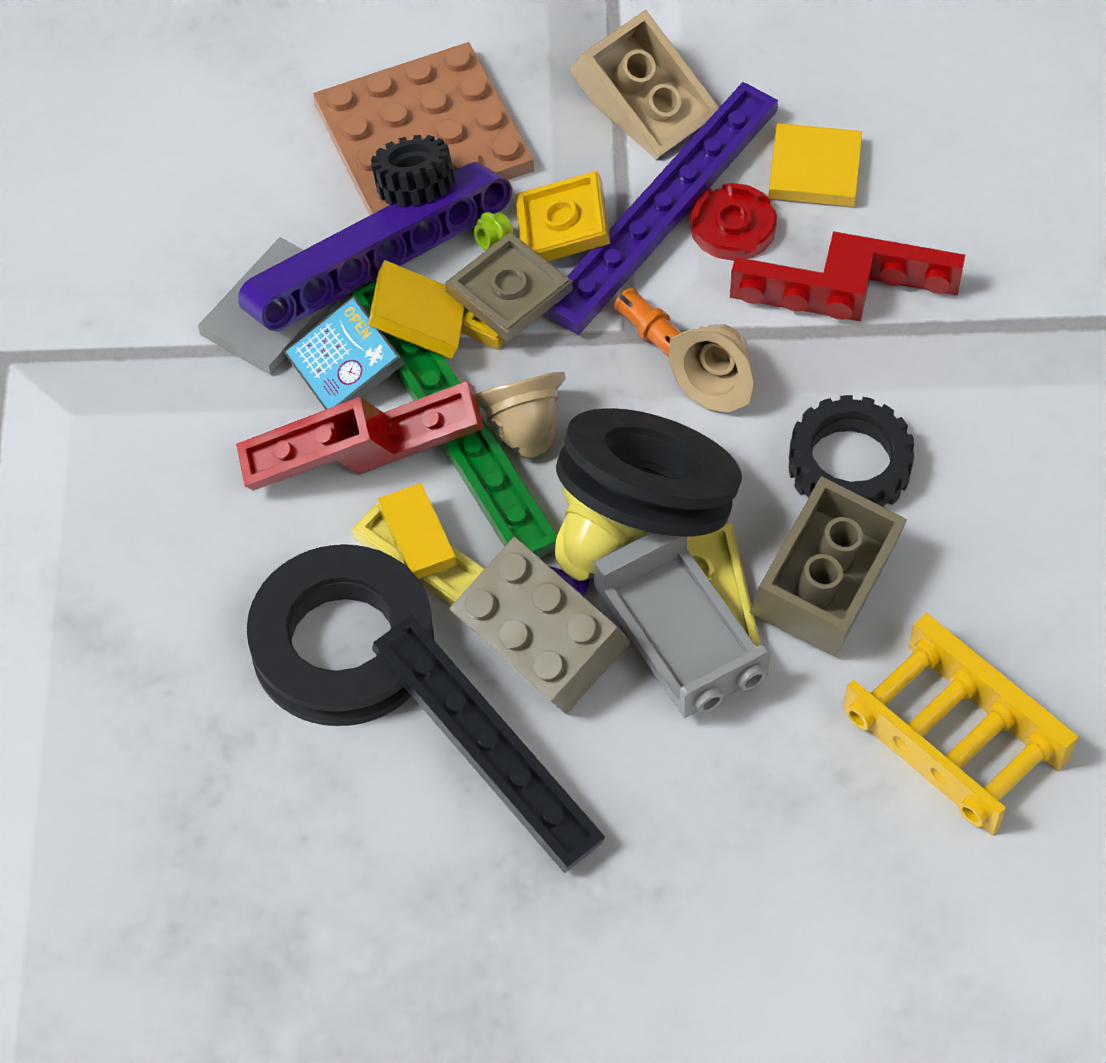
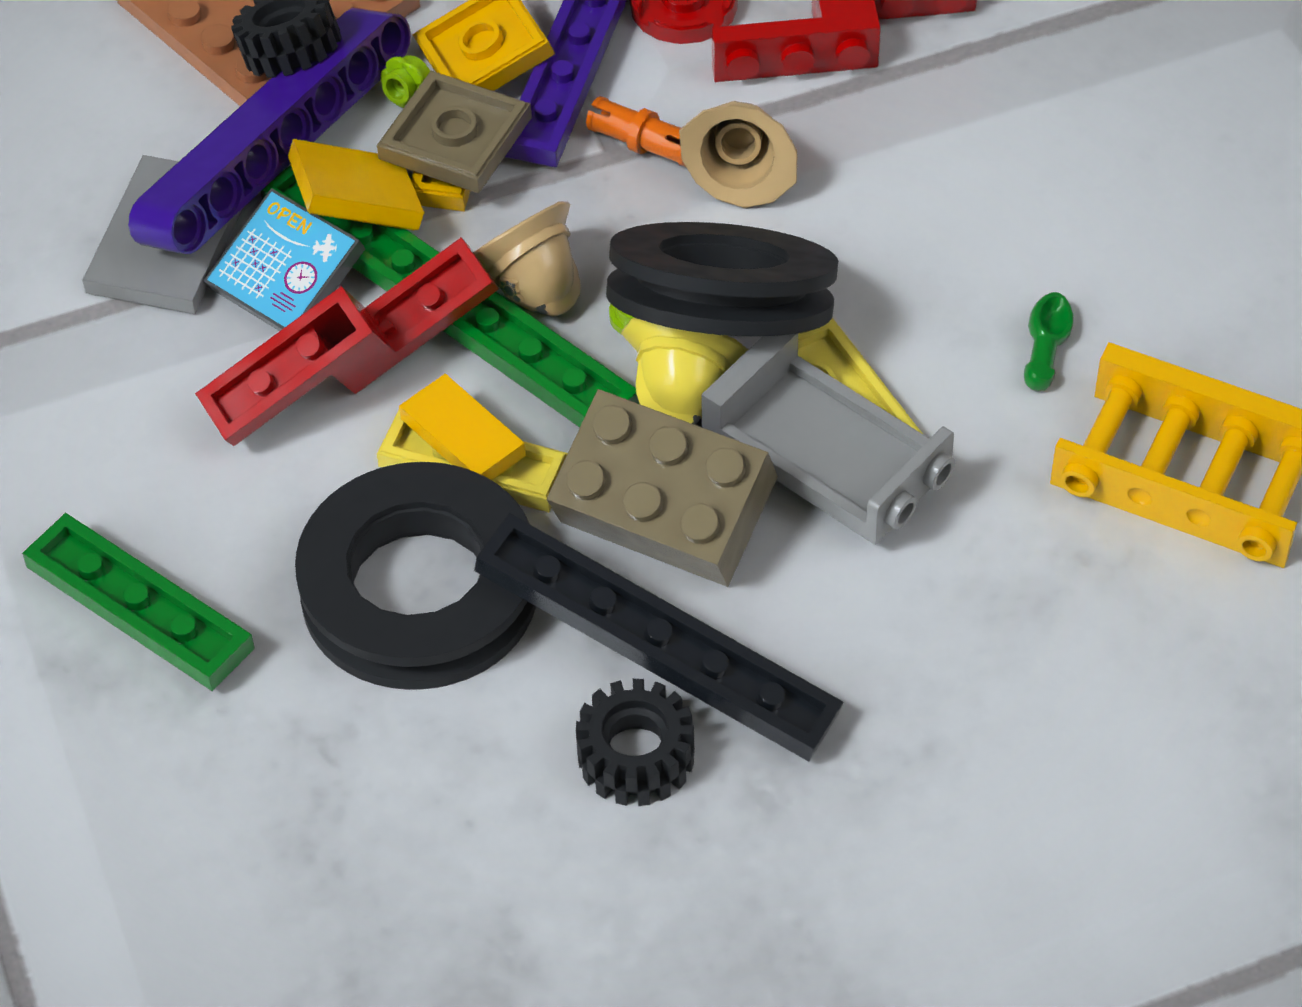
camera: 20 degrees left, 5 degrees down
dark tan brick [749,476,907,657] -> none
black tyre [788,395,915,507] -> none
none -> green plate [22,512,255,691]
none -> black tyre [575,679,695,806]
none -> green piece [1024,292,1074,391]

